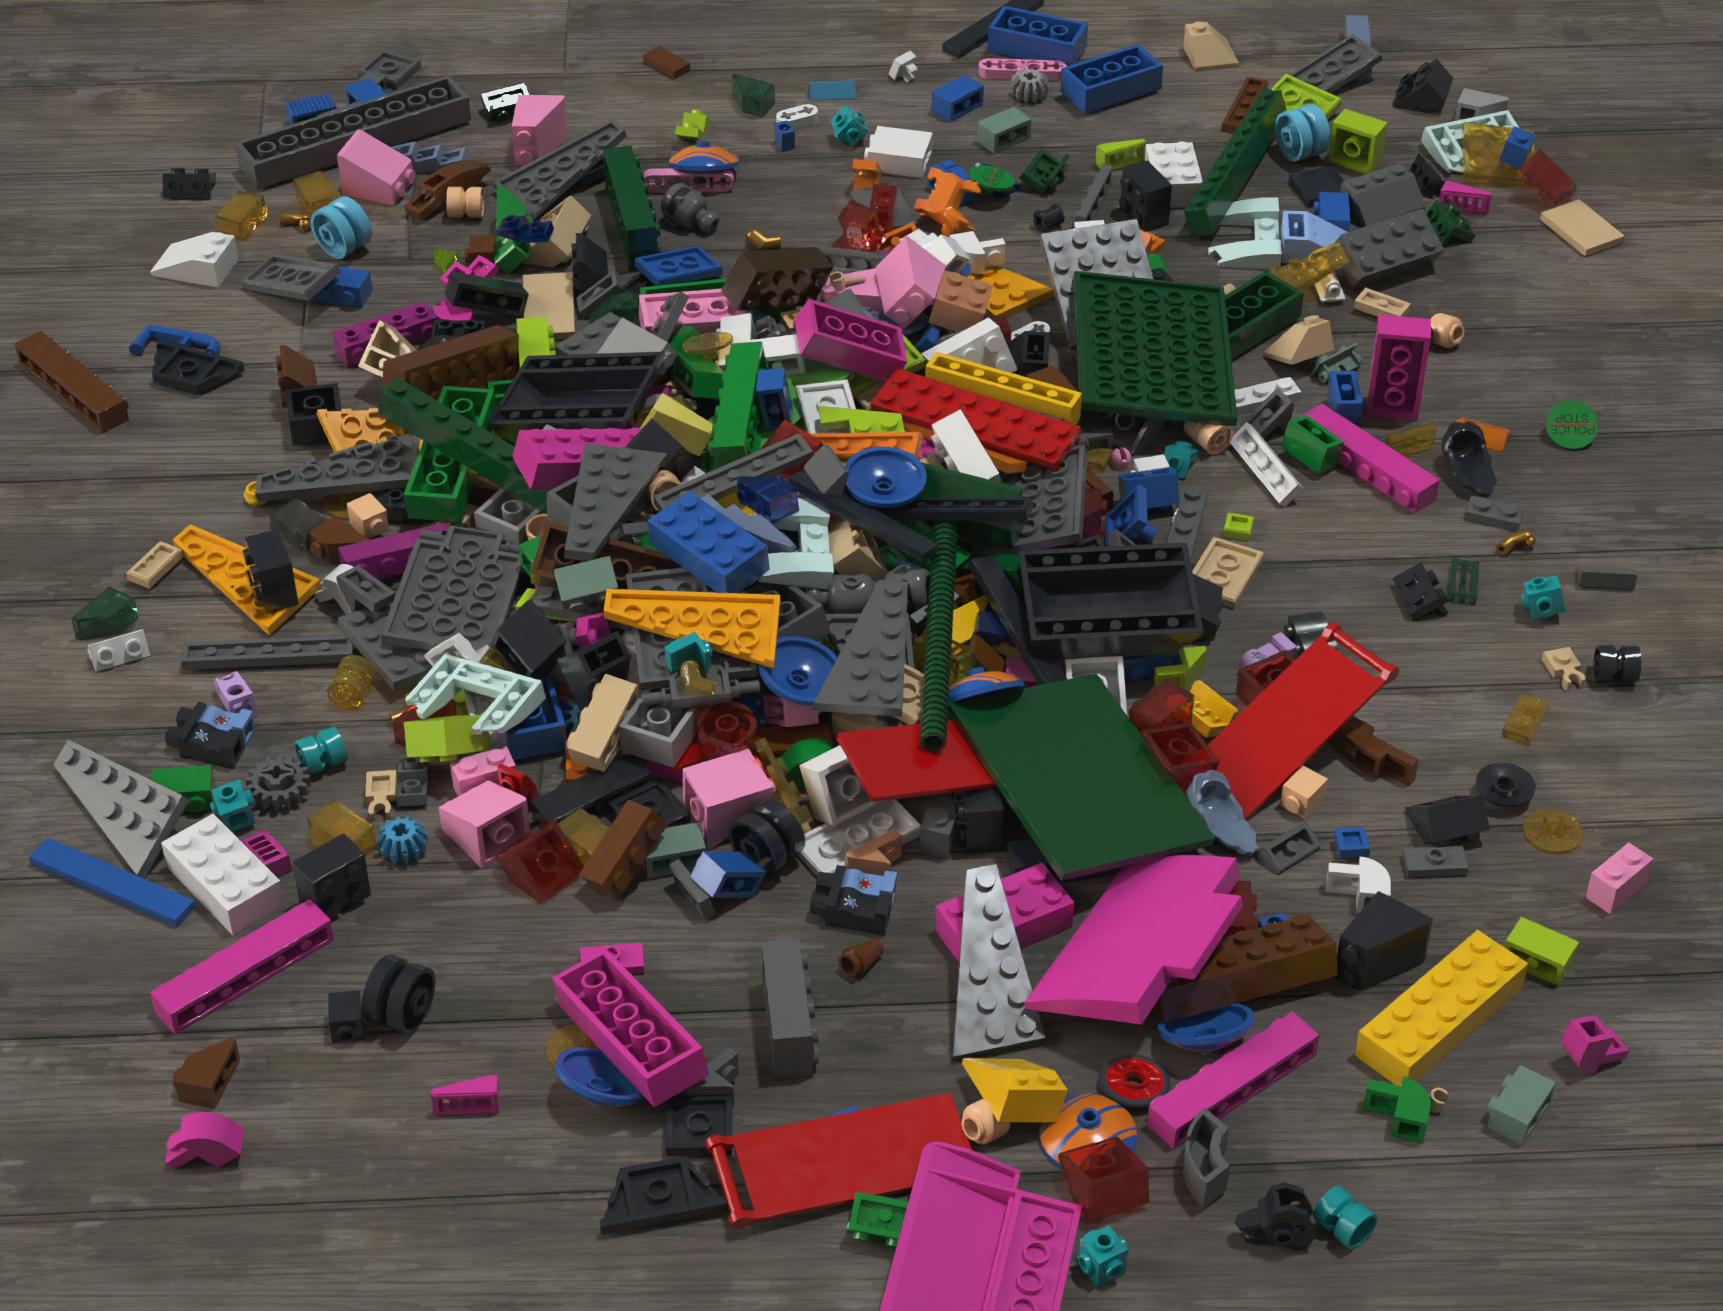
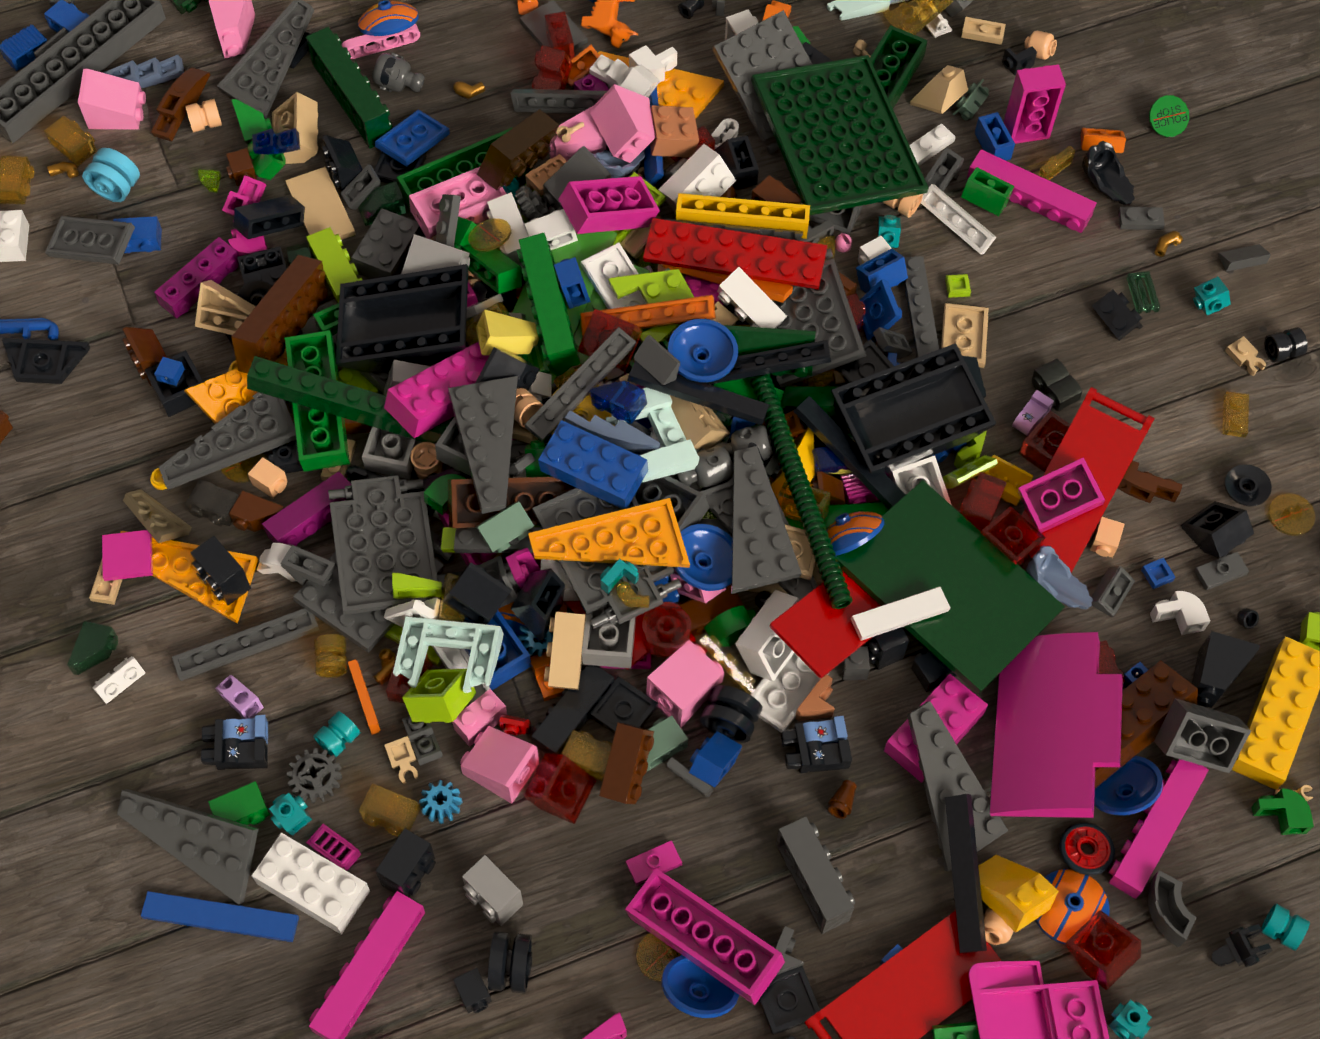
camera: 20 degrees left, 20 degrees up
none -> dark pink tile [102,530,153,581]
none -> dark tan wing [123,489,192,543]
none -> blue piece [154,357,185,386]
none -> orange tile [348,659,381,735]
none -> lime slope [392,572,442,599]
none -> light grey brick [462,855,523,926]
none -> white tile [851,587,950,641]
none -> lime slope [942,455,998,489]
none -> black tile [945,794,987,953]
none -> dark pink brick [1018,457,1105,534]
none -> dark grey brick [1154,698,1251,773]
none -> black hinge [1237,608,1259,629]

